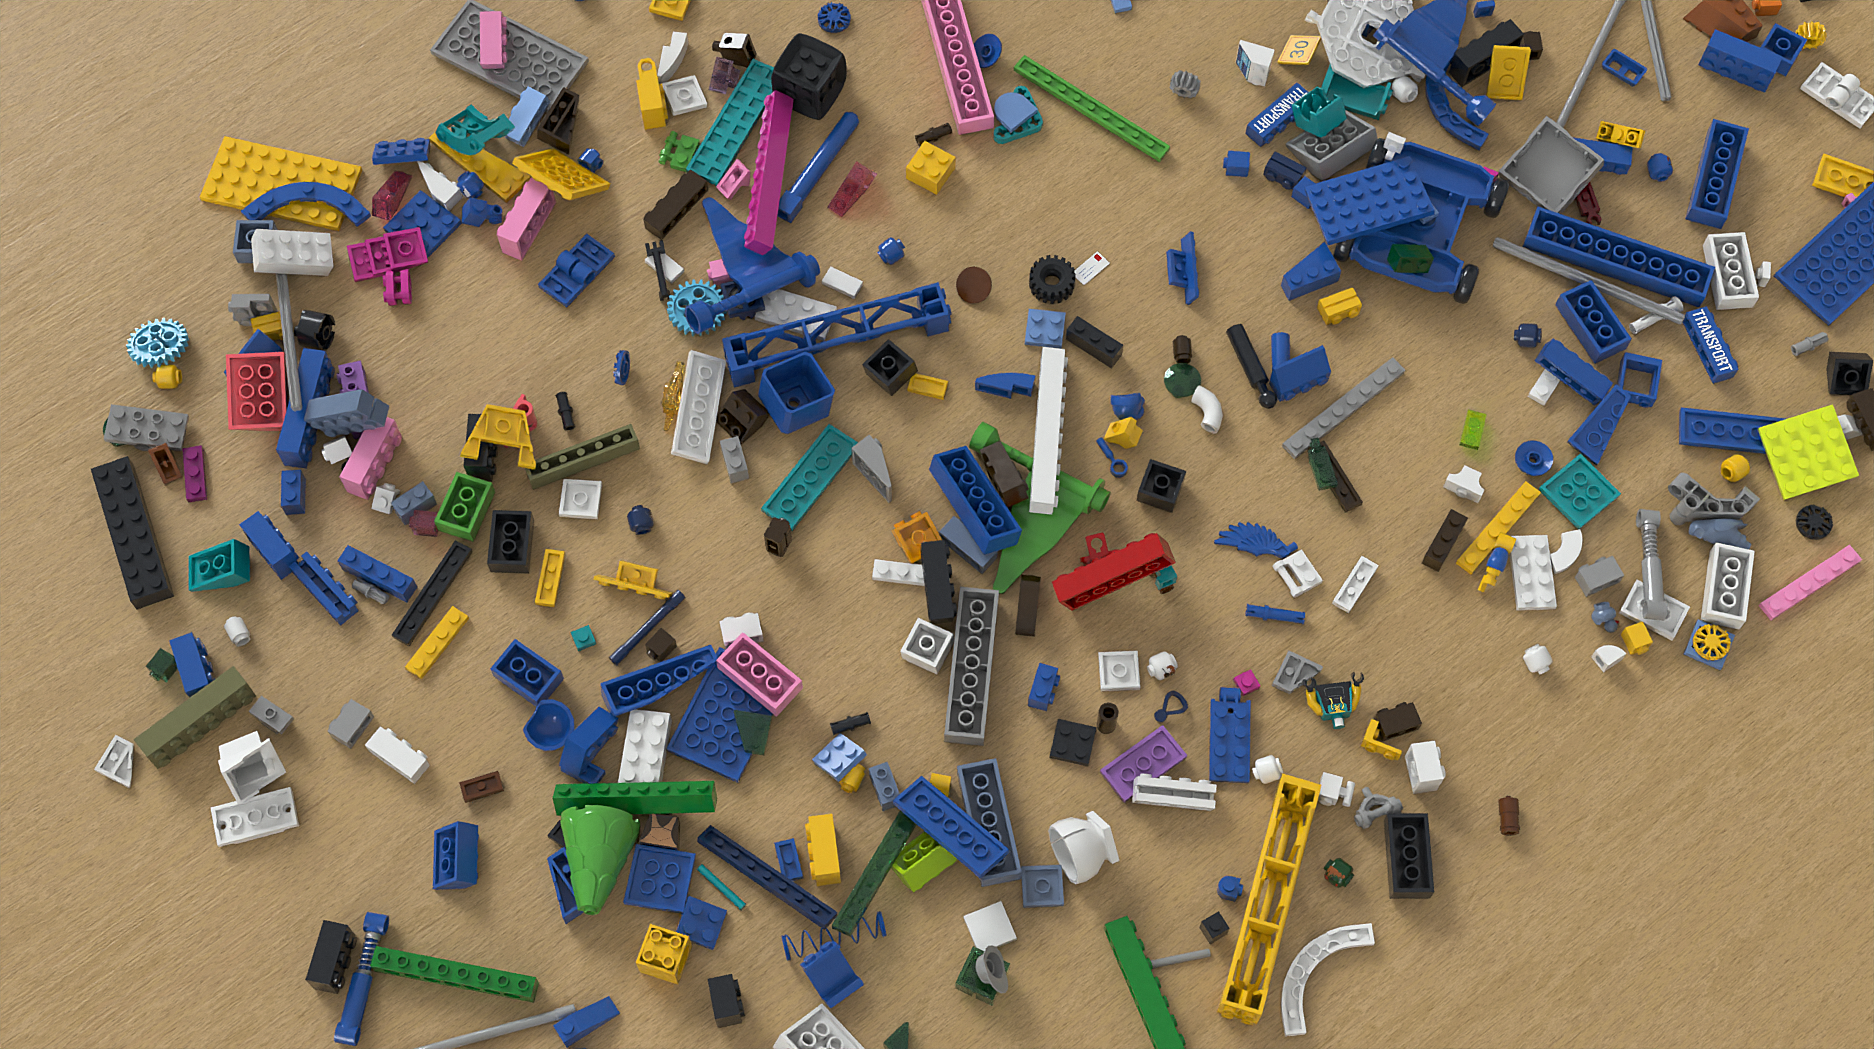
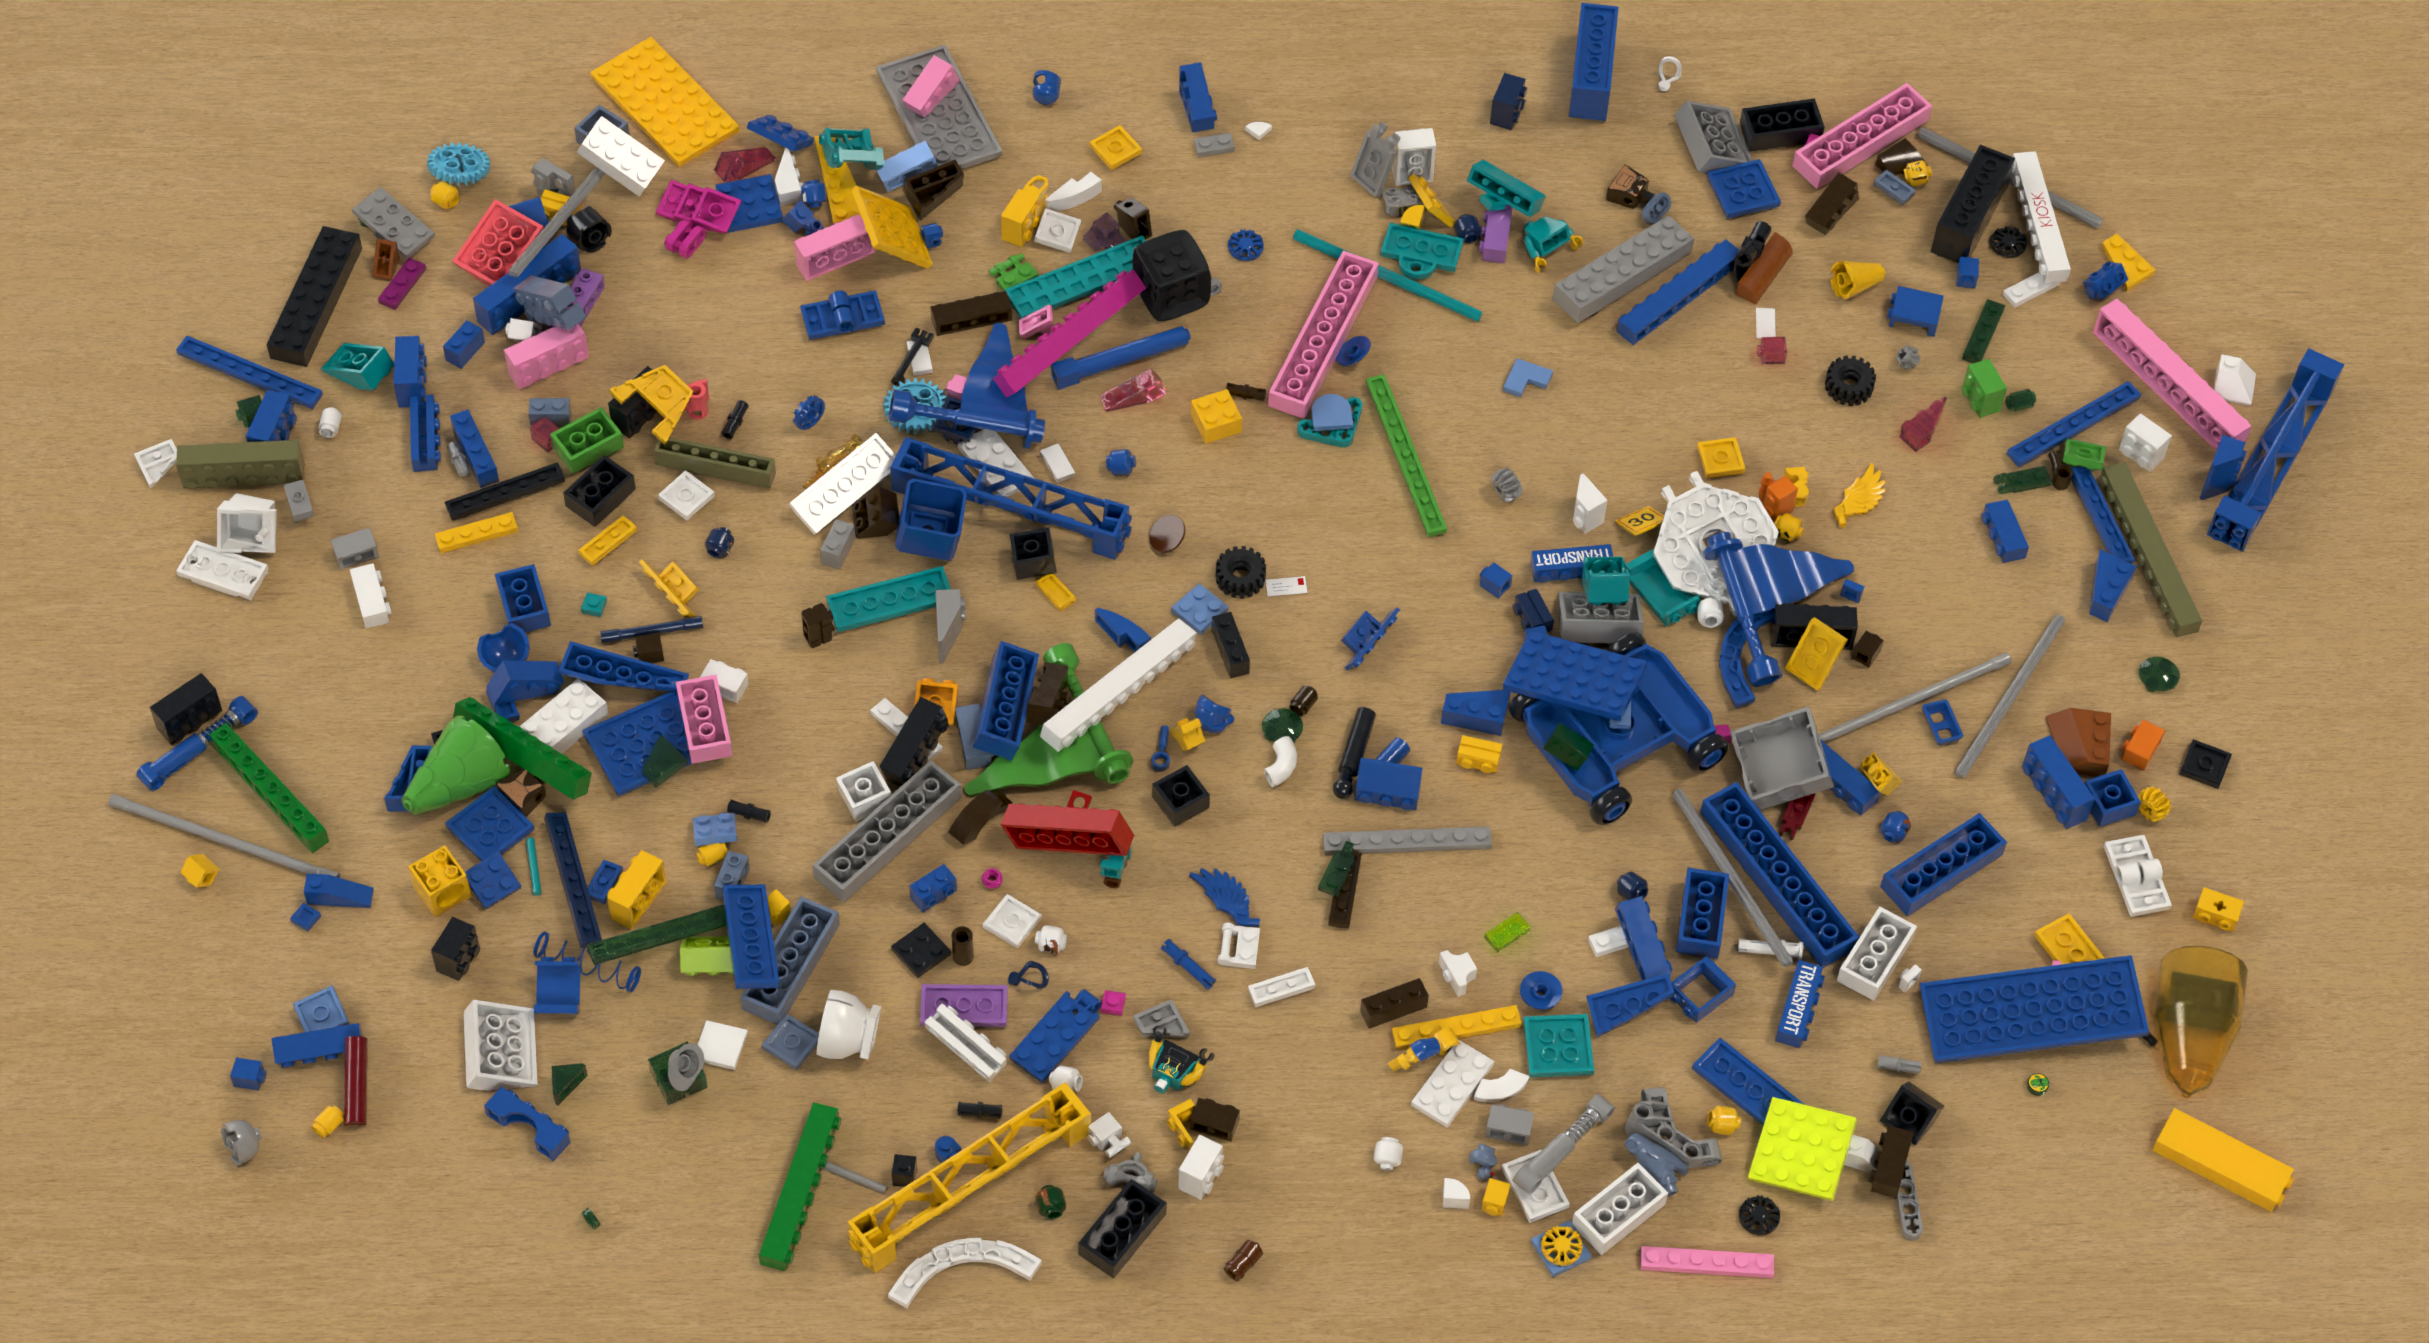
camera: 35 degrees right, 10 degrees down
blue plate [241,182,371,227] -> none
white bracket [371,483,400,514] -> none
blue slope [433,821,479,890] -> none
reddish brown plate [459,771,504,803] -> none
white plate [1383,132,1406,161] -> none
none -> blue plate [176,336,323,409]
none -> black pin [957,1102,1003,1119]
none -> dark pink plate [982,868,1003,889]

